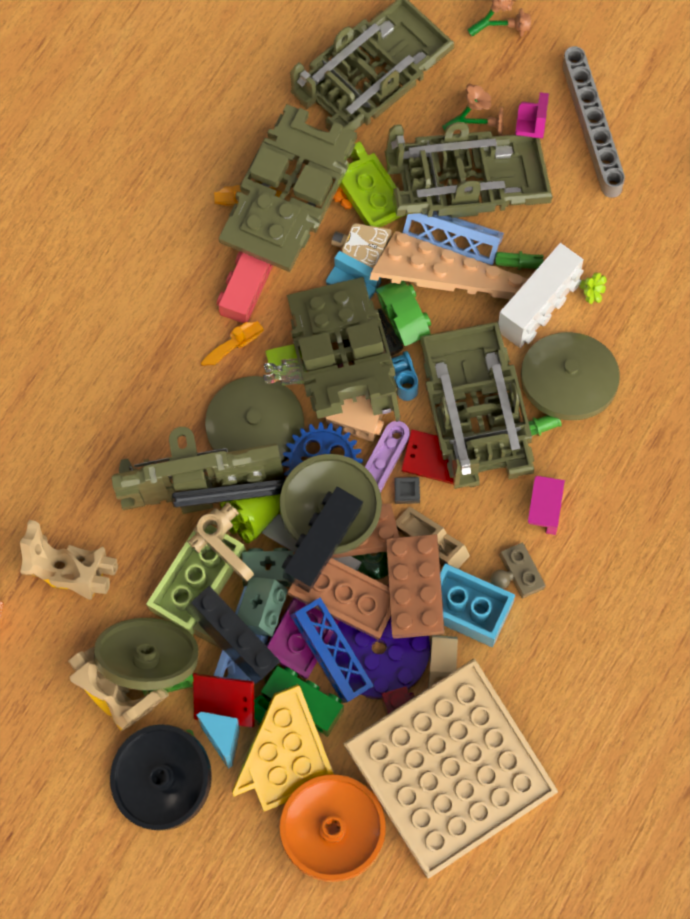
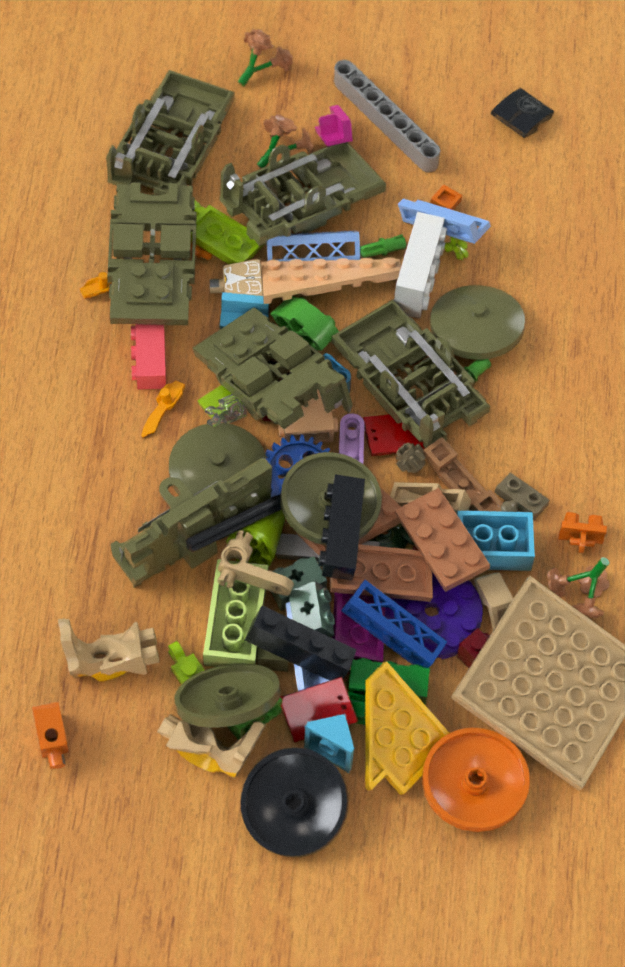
camera: 30 degrees left, 10 degrees down
dark grey tile [394,477,420,504] -> none
dark pink panel [528,476,565,535] -> none
none -> lime plate [168,641,205,685]
none -> dark tan gear [396,443,426,473]
none -> light blue fence [398,199,491,244]
none -> medium nougat slope [423,437,502,512]
none -> orange plate [430,184,462,210]
none -> nougat plant [547,557,610,618]
none -> orange hips [558,512,607,553]

